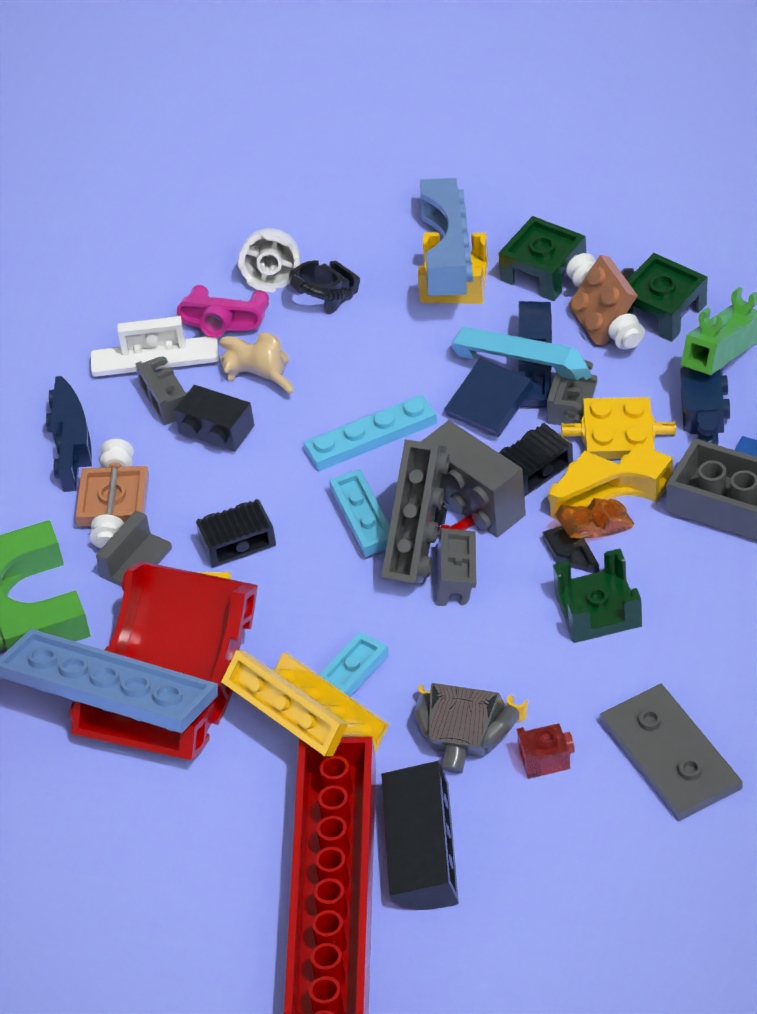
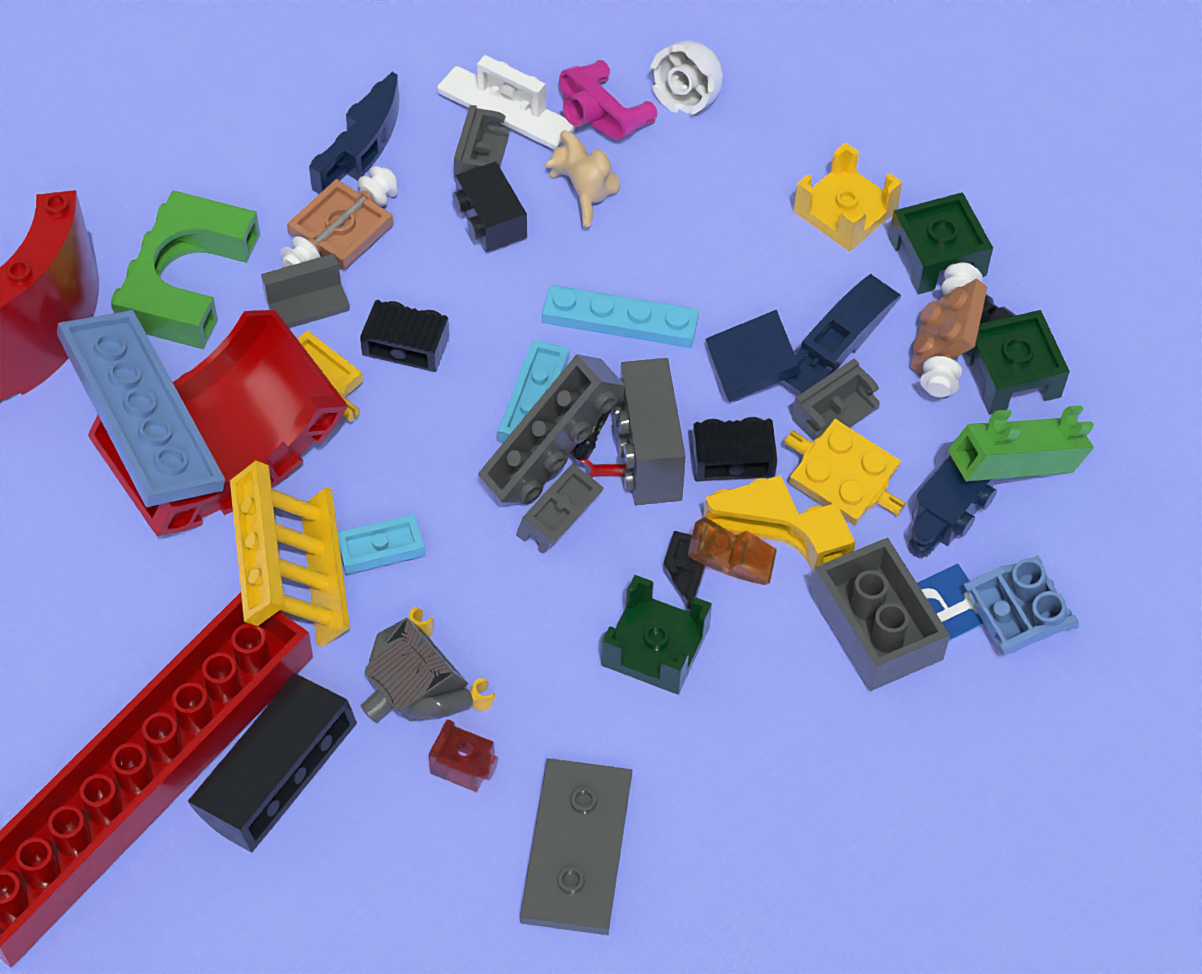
camera: 30 degrees right, 10 degrees up
black piece [289,260,361,314] -> none
medium blue arch [420,178,473,296] -> none
medium azure piece [451,326,593,380] -> none

